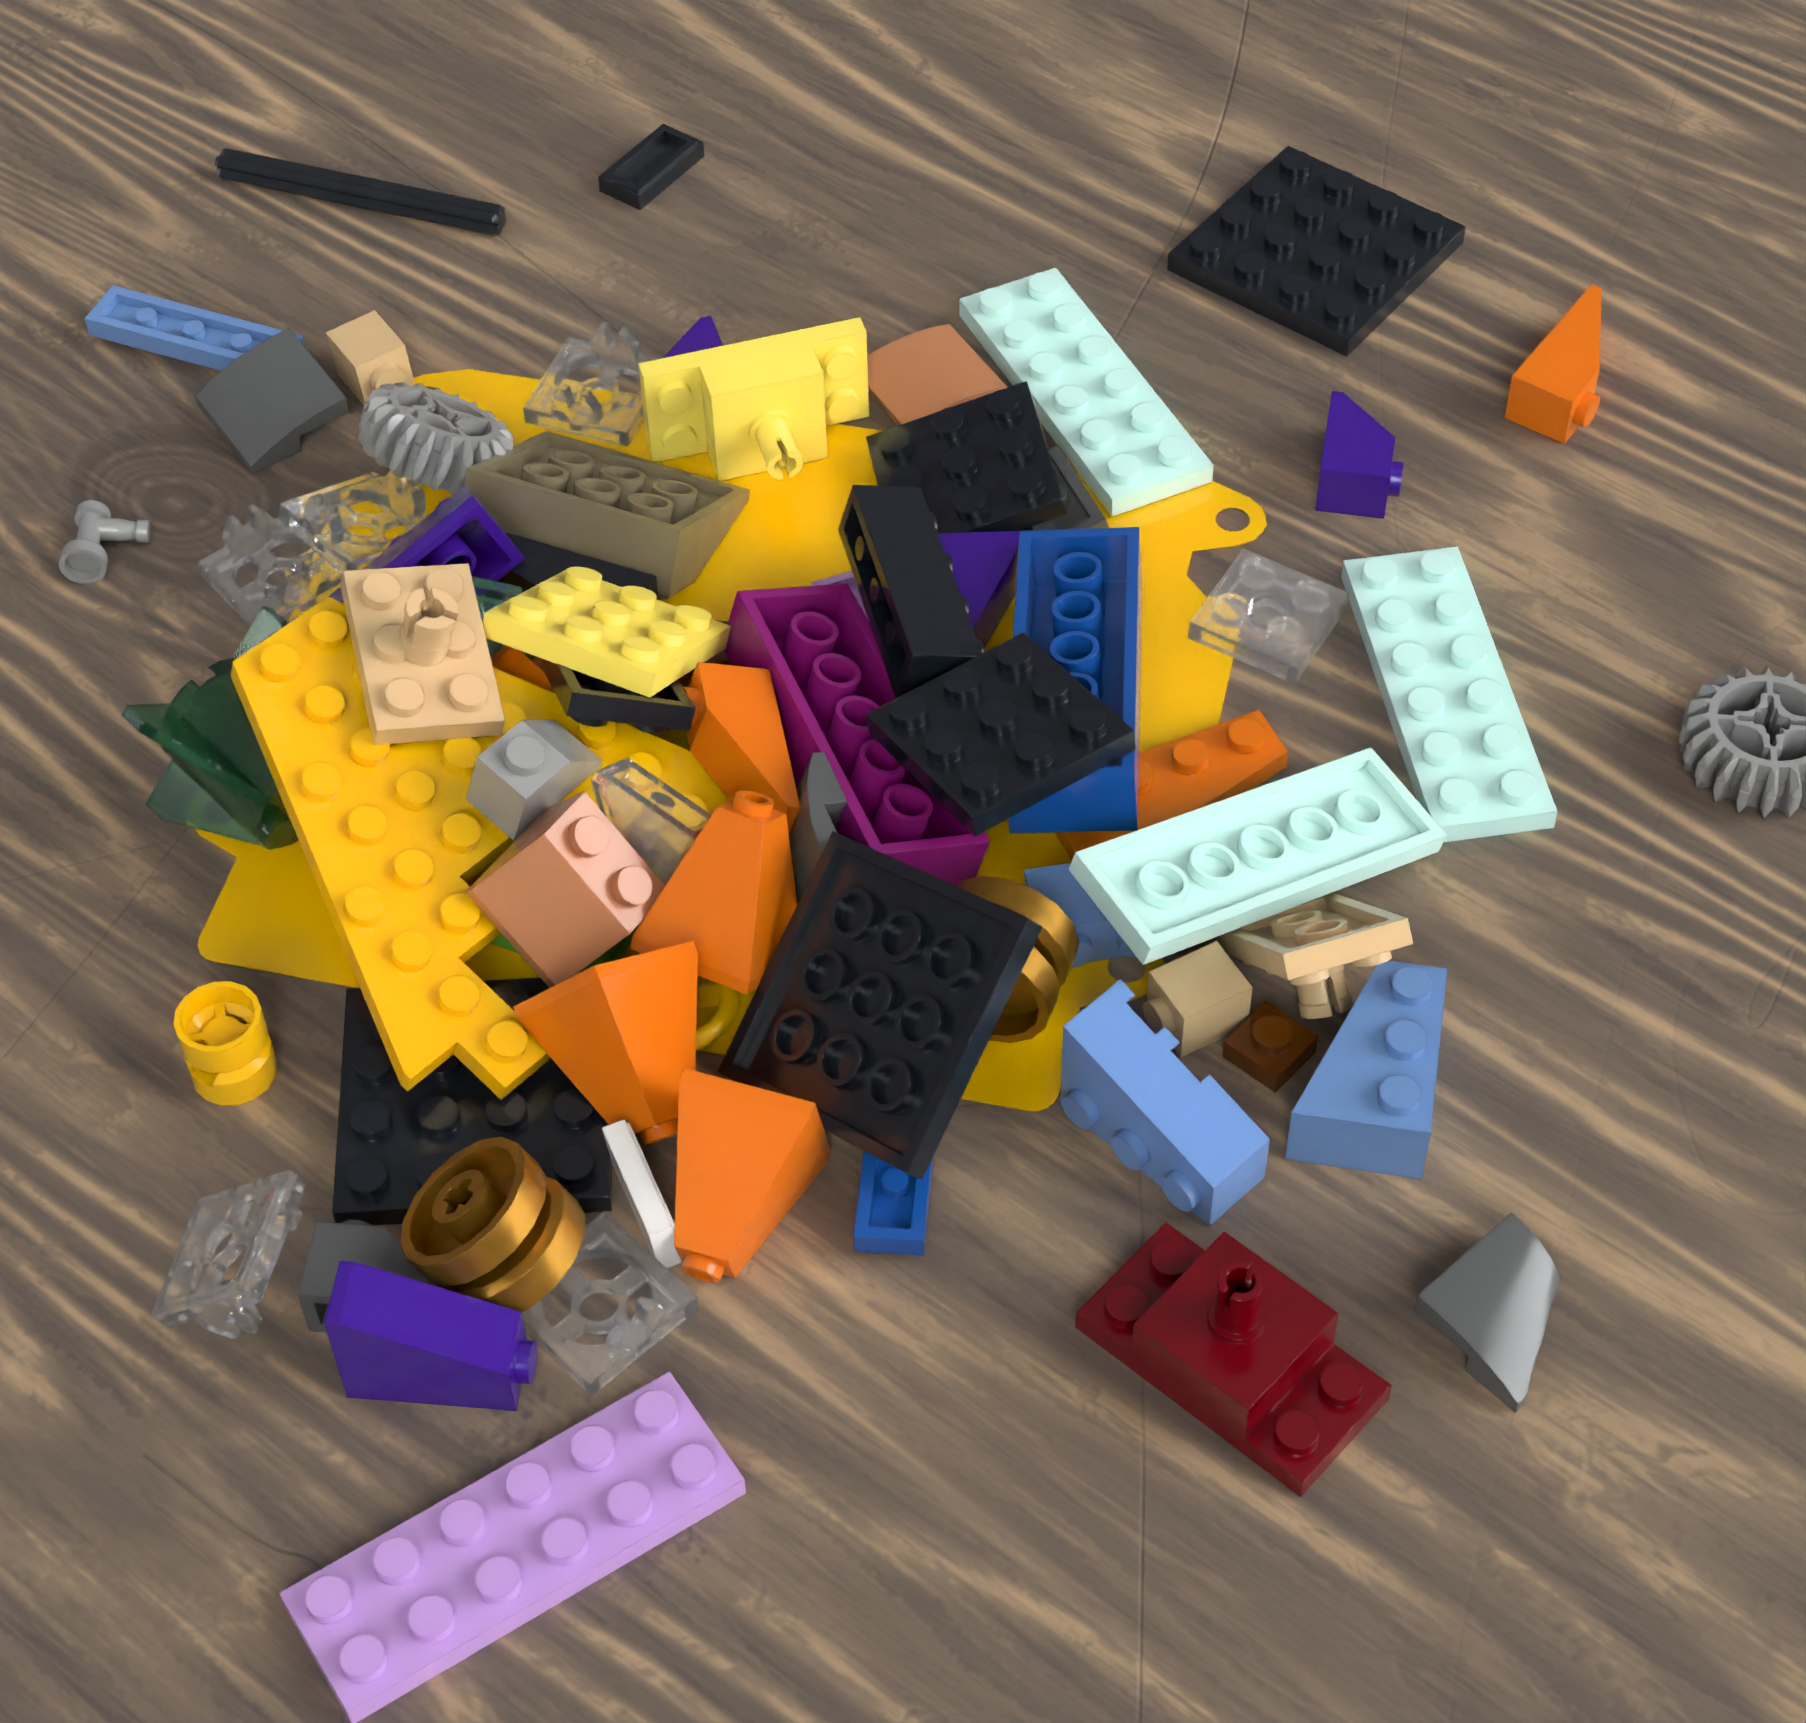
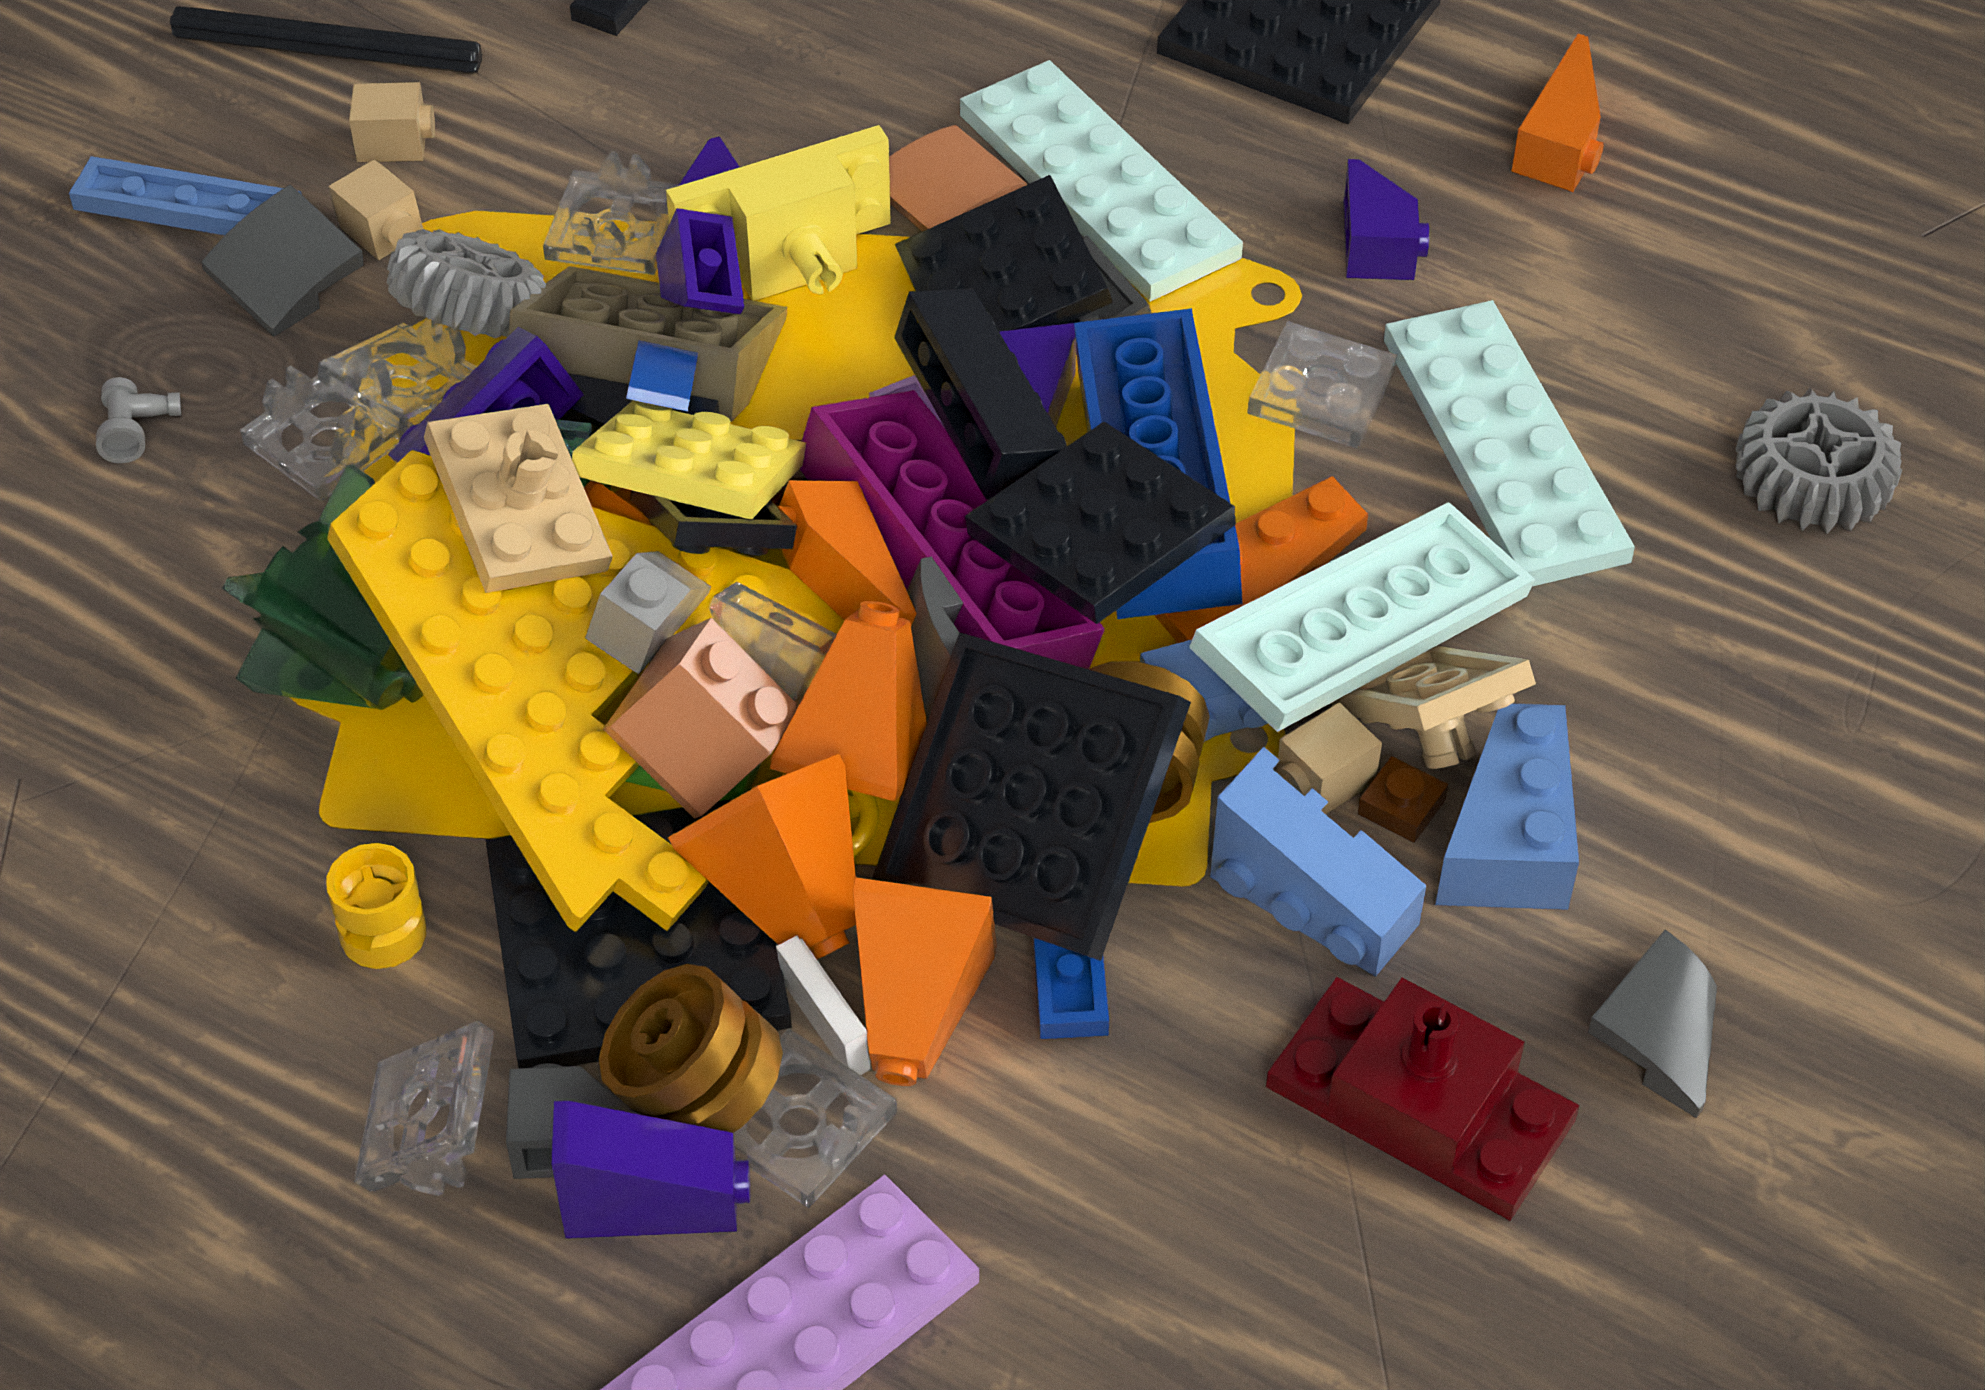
camera: 10 degrees left, 0 degrees up
none -> tan brick [349,82,435,162]
none -> blue slope [626,340,698,411]
none -> dark purple slope [656,208,744,315]

